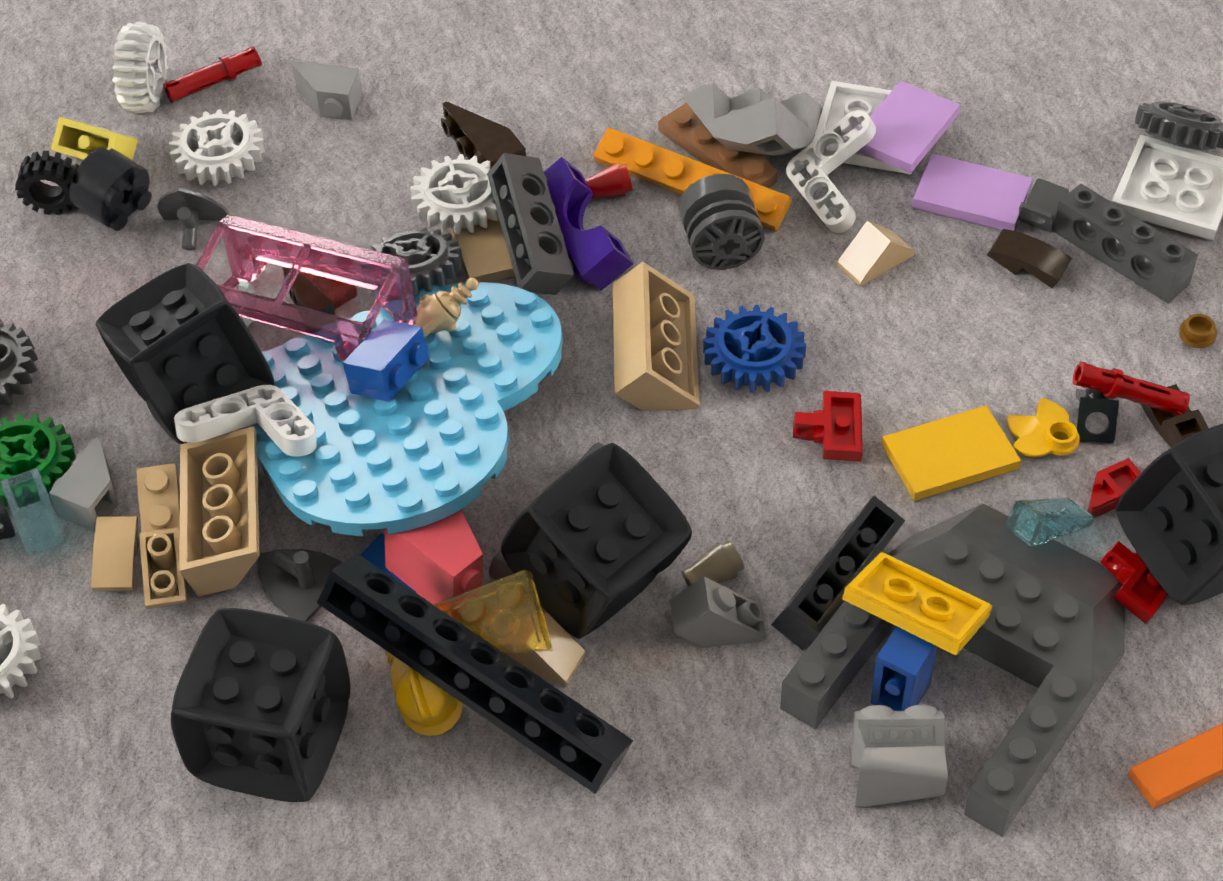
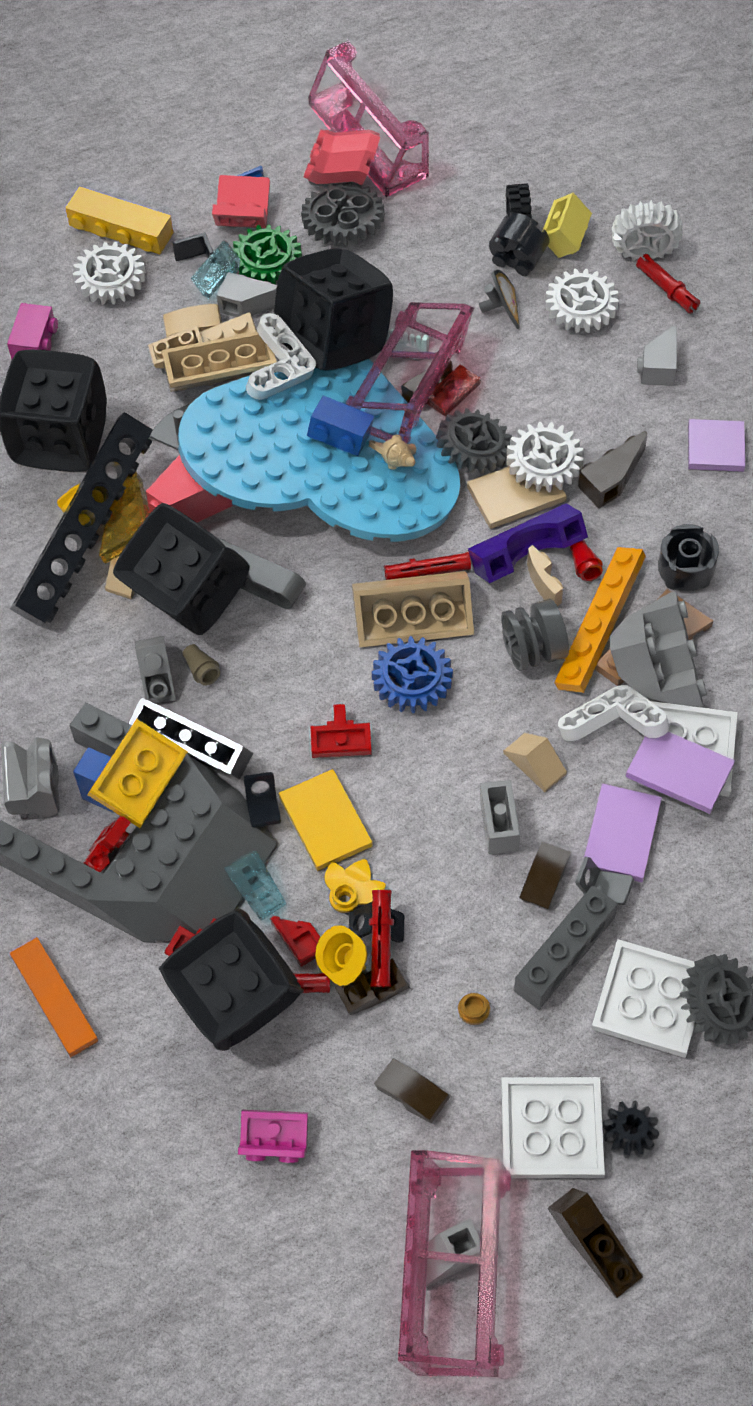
camera: 85 degrees right, 10 degrees up
dark grey brick [487,153,574,295] -> none
none -> dark pink brick [7,303,58,359]
none -> red hinge [83,816,131,872]
none -> black bracket [244,772,281,828]
none -> yellow piece [315,925,368,986]
none -> red pin [384,552,471,580]
none -> light grey brick [480,780,520,854]
none -> tan slope [527,545,563,606]
none -> black brick [658,524,719,591]
none -> lavender tile [688,419,745,472]

